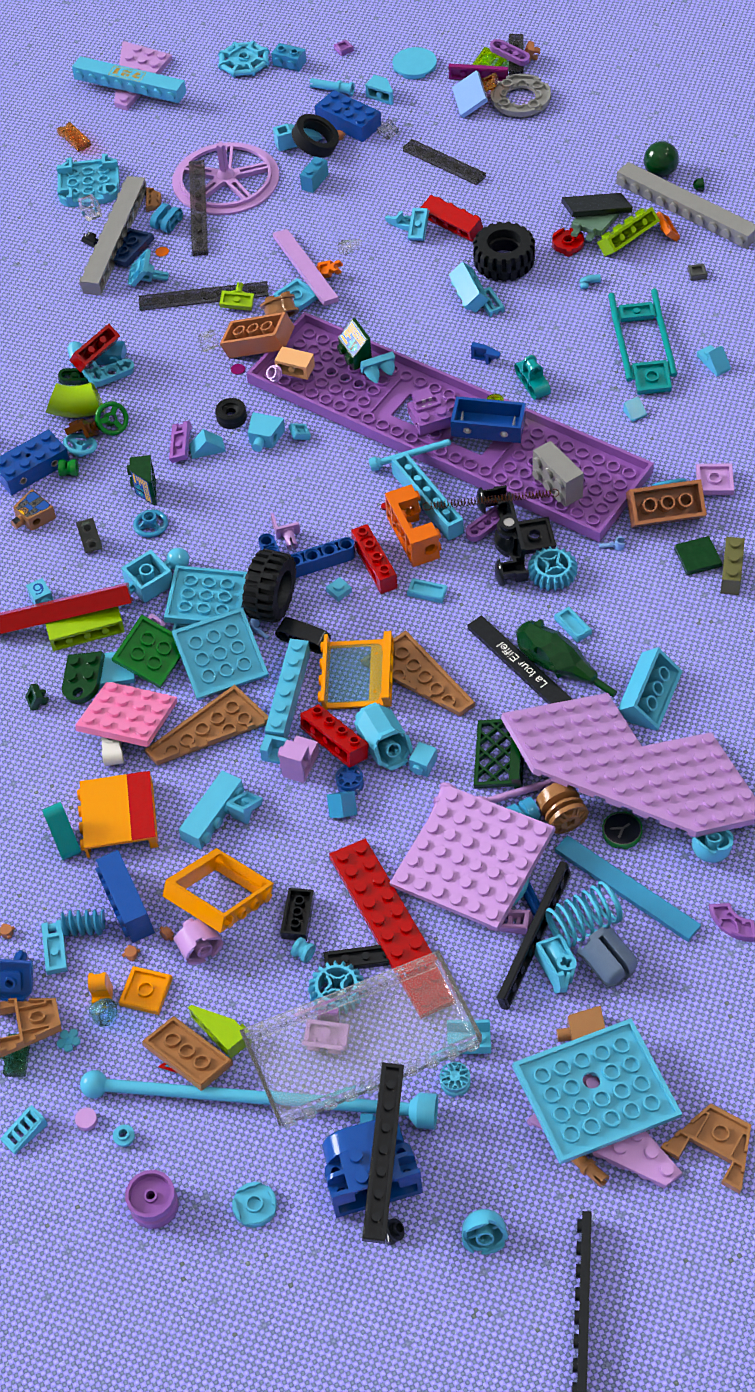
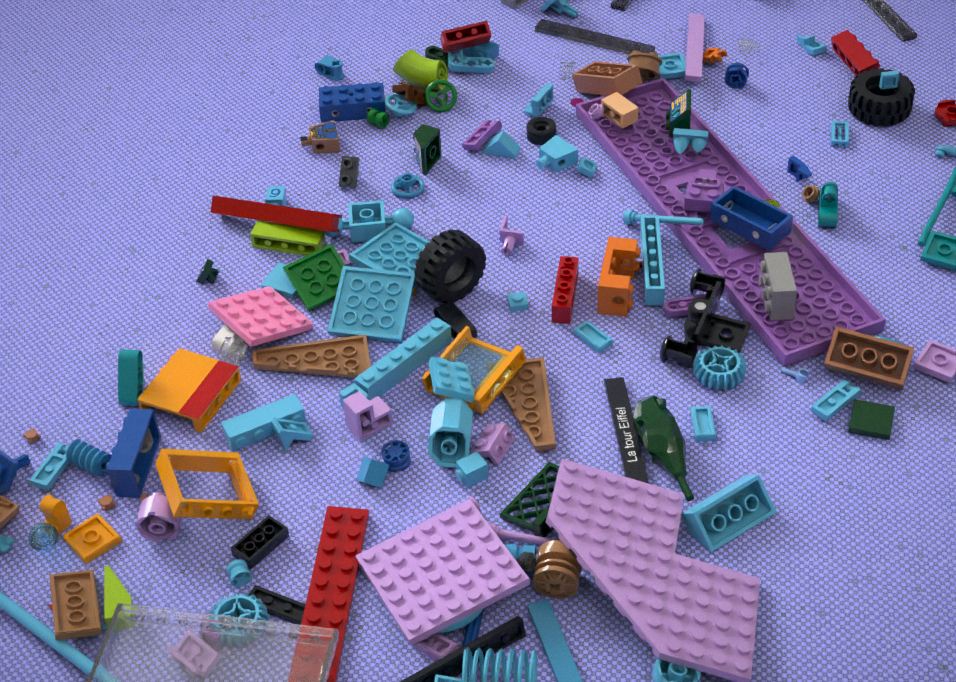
camera: 30 degrees right, 10 degrees down
dark green plate [62,651,105,704] -> none
lime plate [219,282,255,311] -> none
light blue hand [249,618,270,640] -> none
blue beam [258,533,356,578] -> none
red brick [300,704,368,768] -> none
medium azure plate [408,208,429,241] -> none
reddish brown piece [423,489,559,510] -> none
brick [449,261,490,313] -> none
black tile [602,811,643,849] -> none
medium azure slope [623,397,647,422] -> none
olive brick [720,537,745,595] -> none
none -> clear brick [216,335,248,366]
none -> medium azure plate [428,357,475,402]
none -> lavender bracket [470,423,515,465]
none -> clear smoke plate [517,552,536,573]
none -> medium azure bracket [524,83,554,117]
none -> blue wheel [724,62,749,89]
none -> medium nougat plate [802,185,820,203]
none -> medium azure plate [811,379,862,422]
none -> medium azure tile [879,70,899,90]

